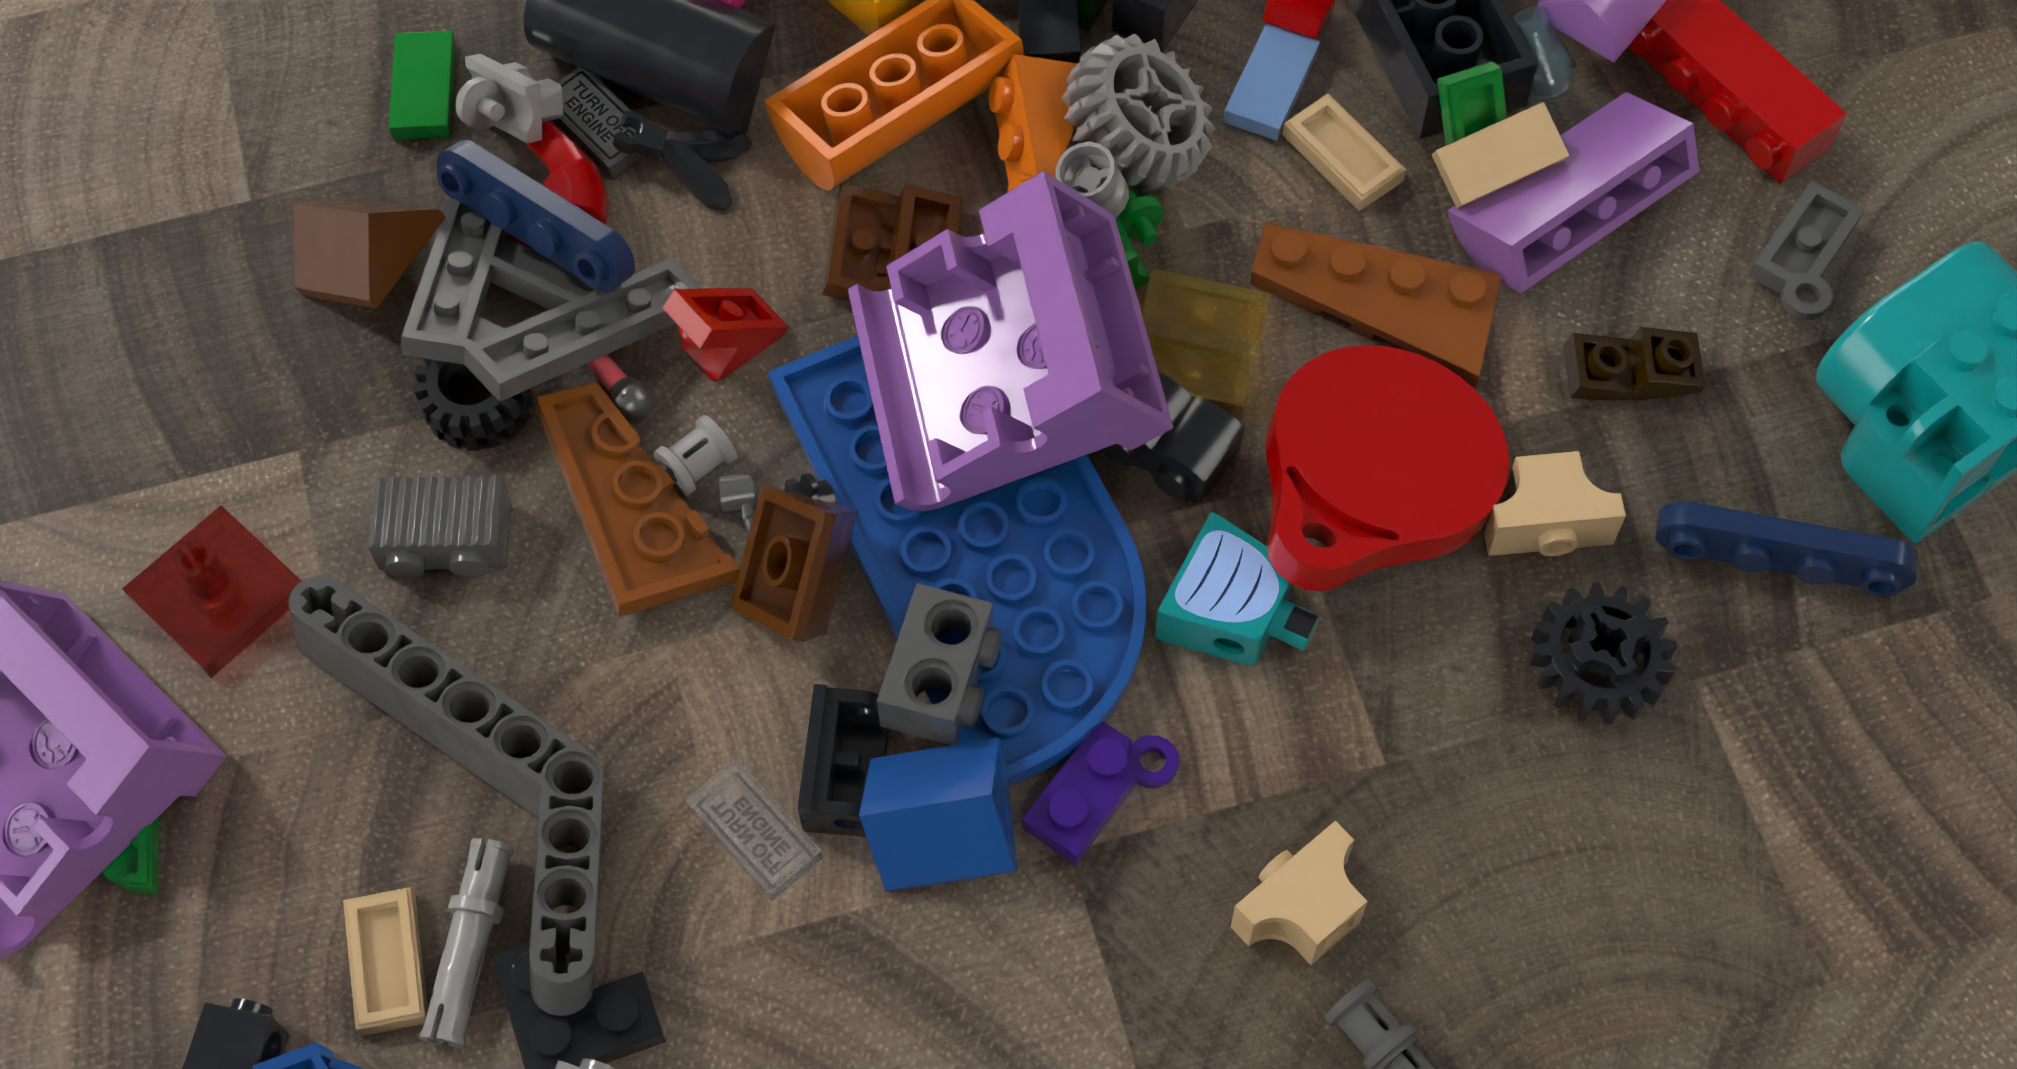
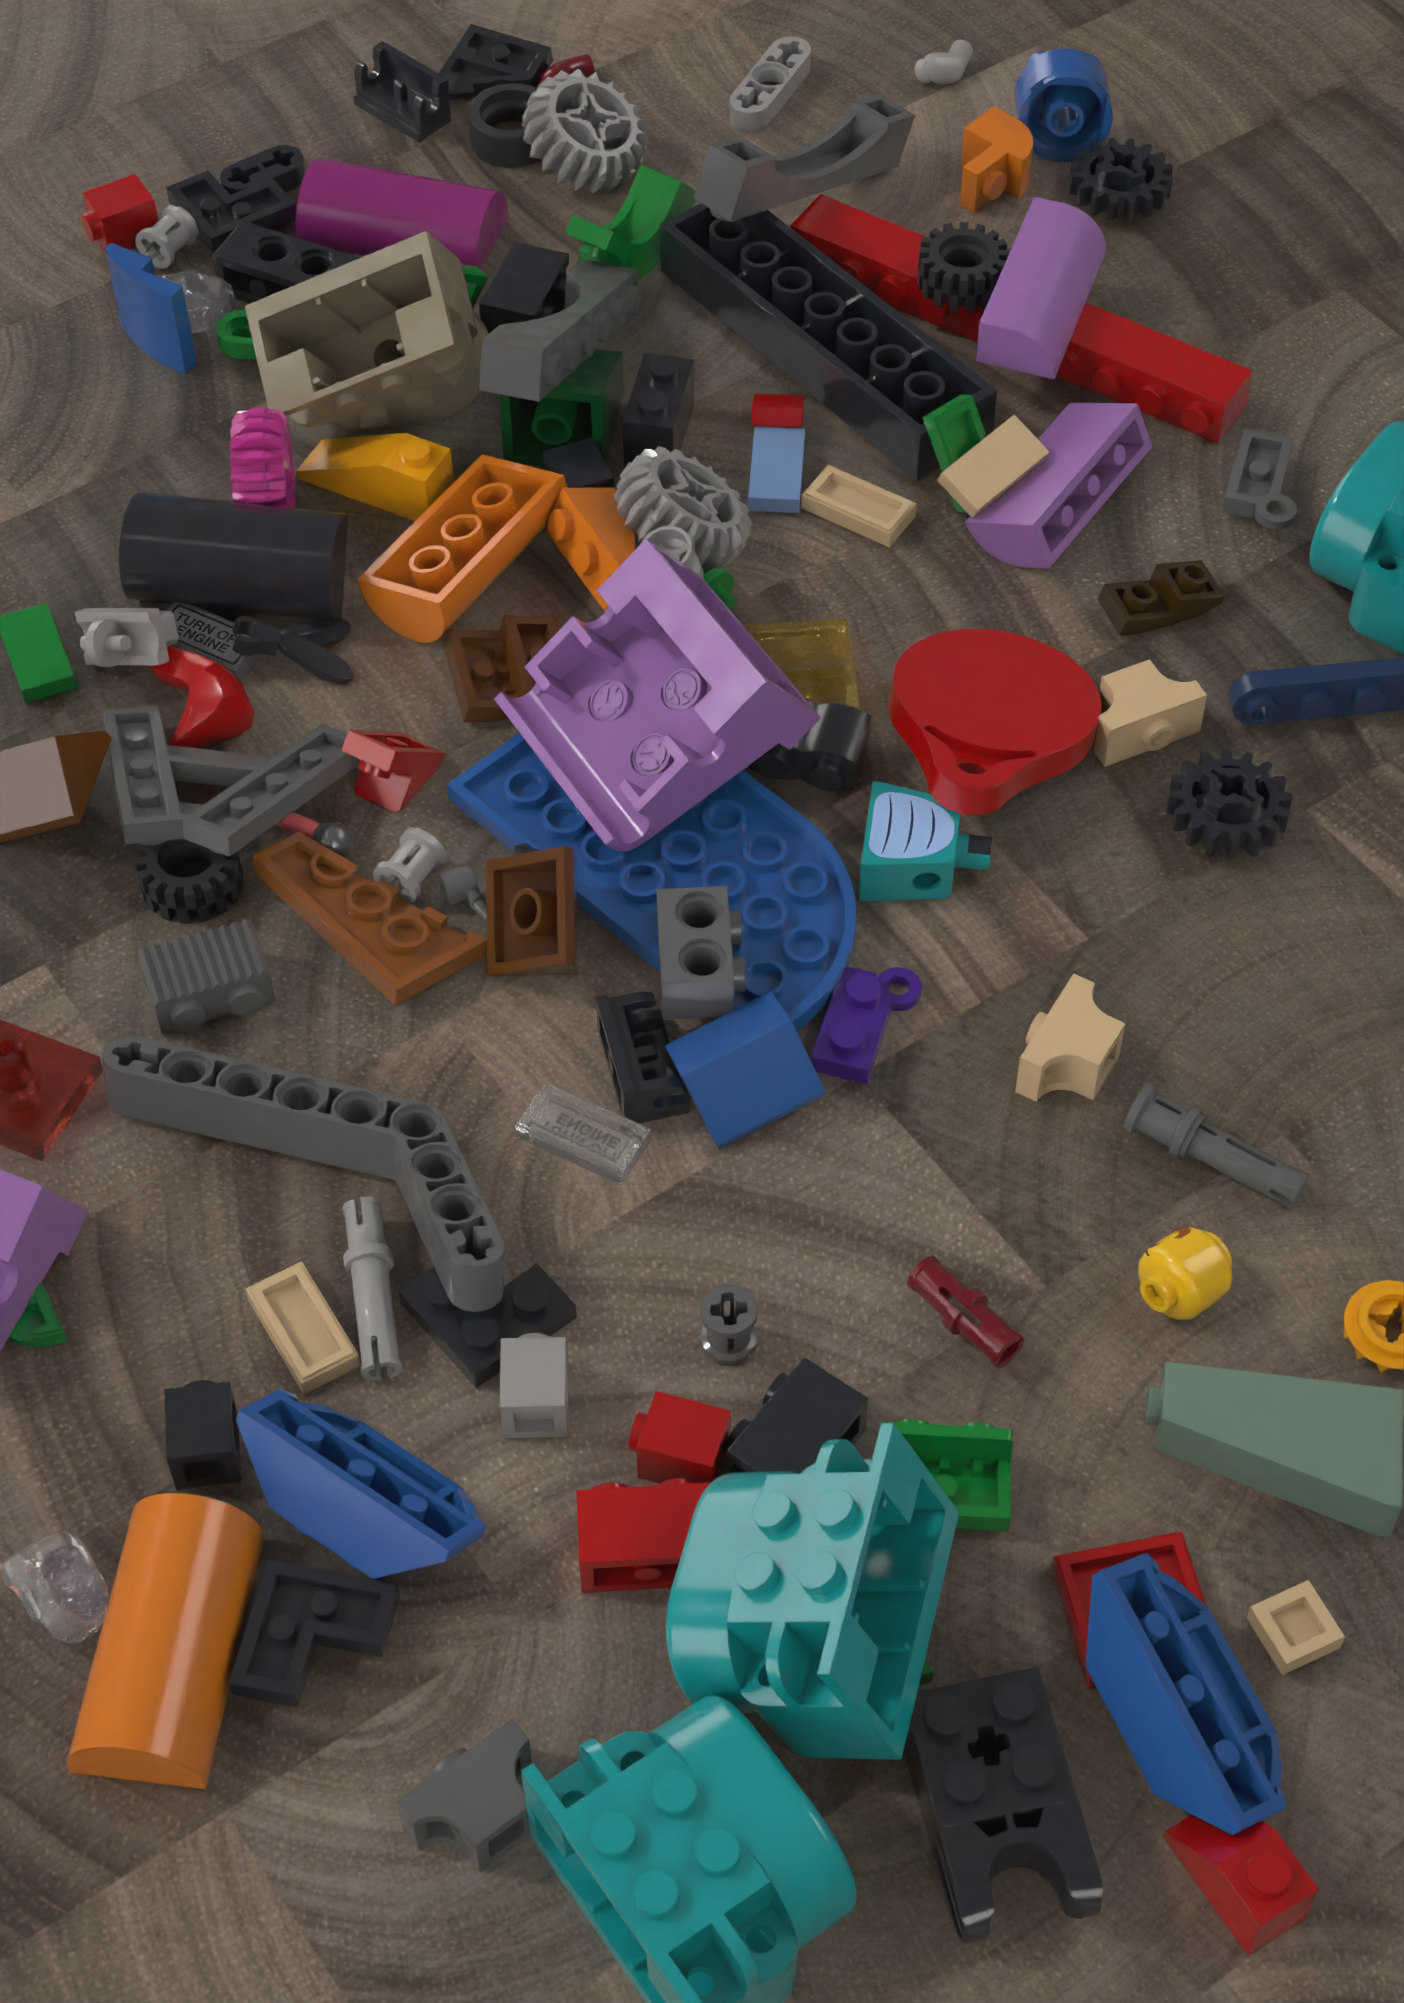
camera: 20 degrees left, 10 degrees down
dark blue plate [437,140,635,292] -> none
dark orange wing [1250,222,1502,388] -> none
clear light blue cone [1513,6,1577,99] -> none

